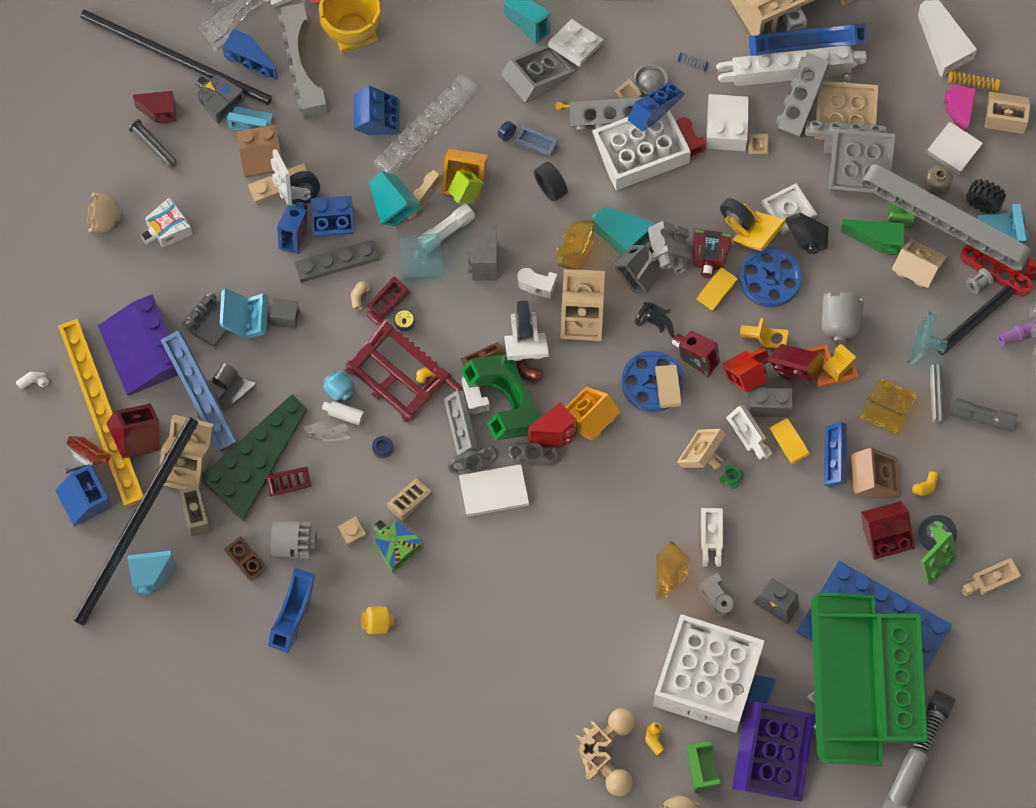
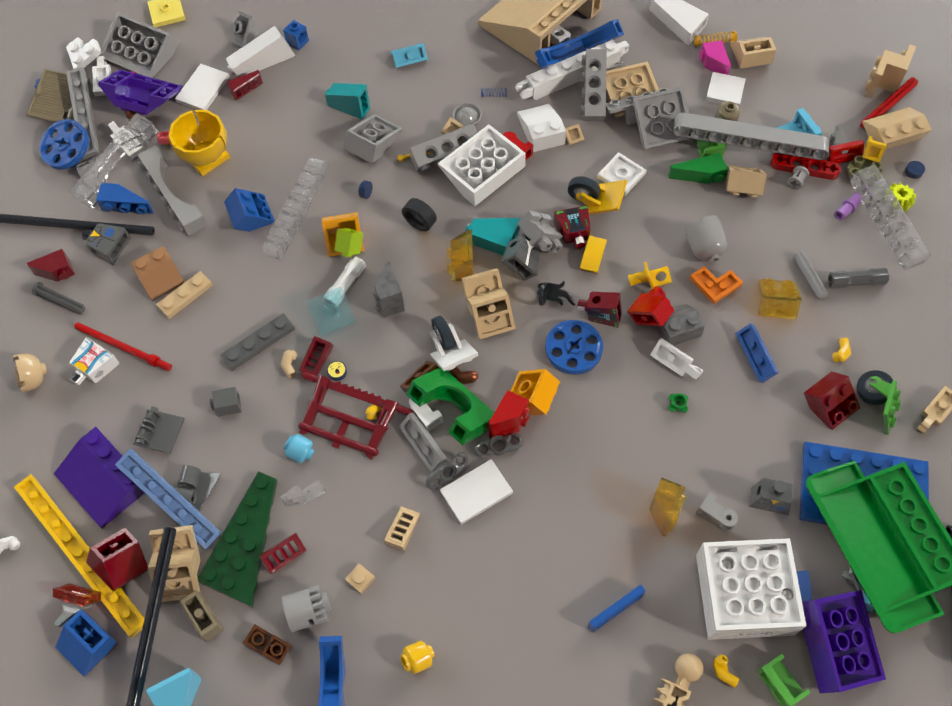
camera: 20 degrees left, 5 degrees down
medium azure bracket [220,288,268,339] -> none
medium azure panel [227,106,273,131] -> none
plate [271,149,320,205] -> none
blue torso [277,202,308,254] -> none
blue slope [311,196,354,237] -> none
white cylinder [322,401,365,426] -> none
teal slope [369,172,421,227] -> none
dark blue tile [372,436,393,458] -> none
torso [373,520,423,573] -> none
tan plate [408,170,445,220] -> none
sand blue tile [514,125,559,157] -> none
white leg [517,268,557,299] -> none
white plate [548,19,603,67] -> none
blue slope [628,82,685,132] -> none
tan slope [655,365,681,408] -> none
tan tile [676,429,726,469] -> none
white hinge [701,508,723,567] -> none
blue wedge [740,248,802,307] -> none
dark red slope [768,344,825,383] -> none
yellow slope [769,418,810,465] -> none
black slope [785,212,829,254] -> none
yellow panel [823,344,856,381] -> none
medium nougat slope [851,448,900,499] -> none
clear light blue tile [907,312,948,365] -> none
black axle [935,286,1014,355] -> none
black tyre [966,179,1006,214] -> none
none -> red bar [74,322,172,371]
none -> blue tile [588,584,646,632]

